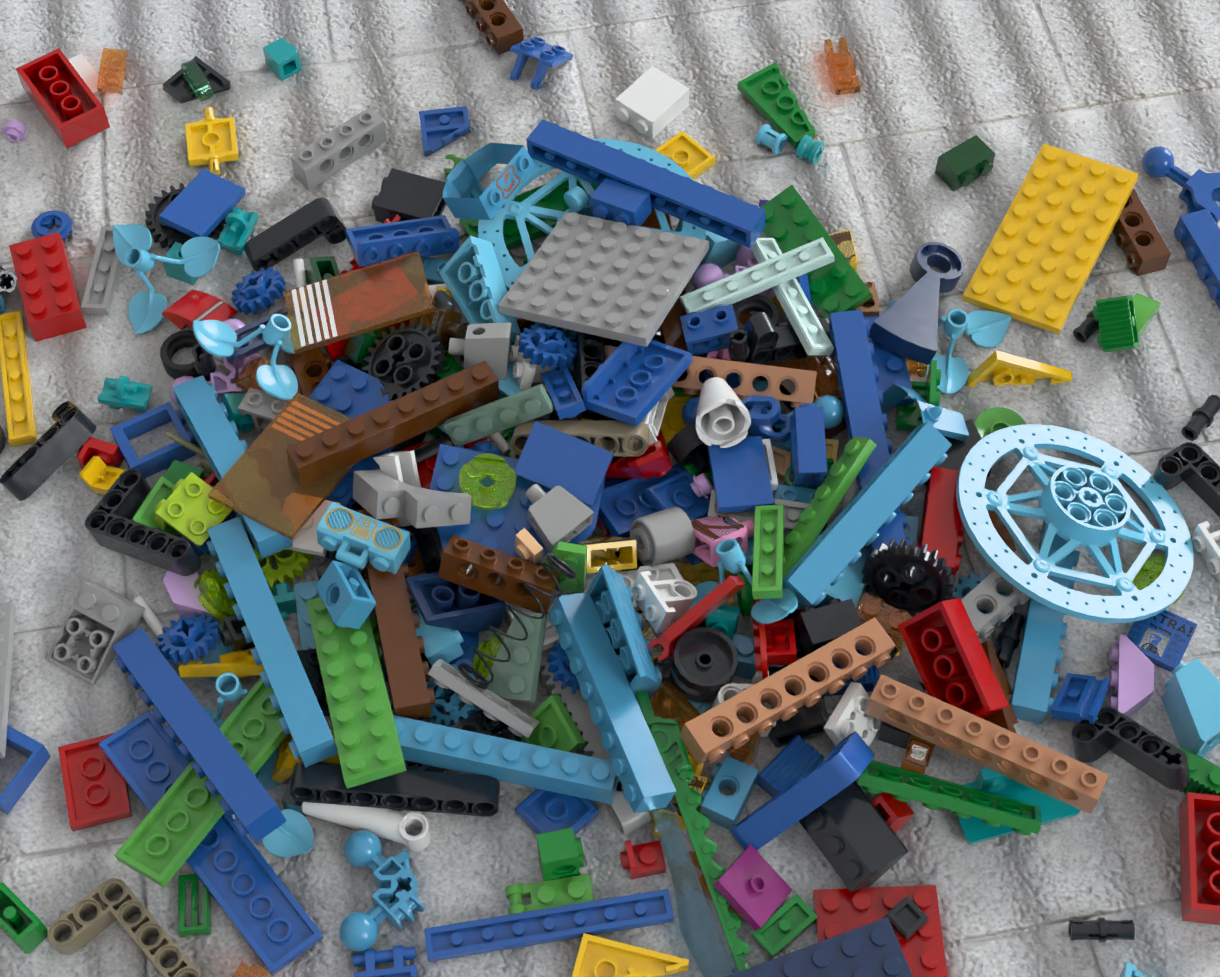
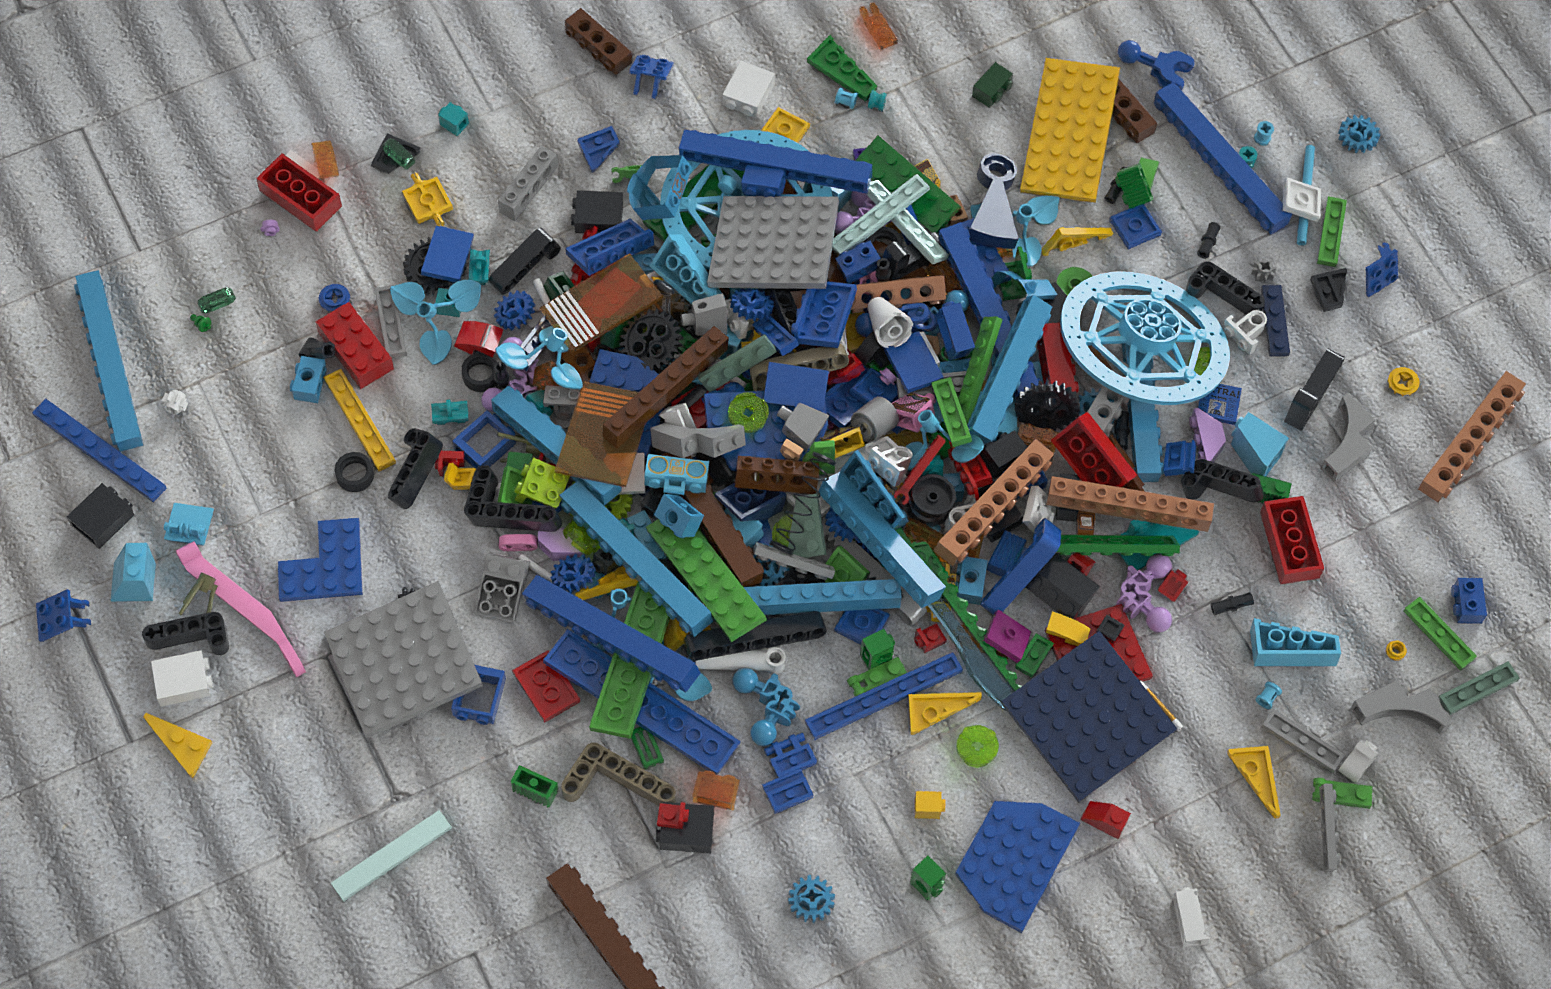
camera: 20 degrees left, 5 degrees up
none -> bright pink beam [499,534,538,552]
none -> yellow slope [1046,611,1090,646]
none -> blue tile [1109,204,1162,250]
none -> lavender piece [1116,553,1172,633]
none -> red bracket [1157,569,1189,602]

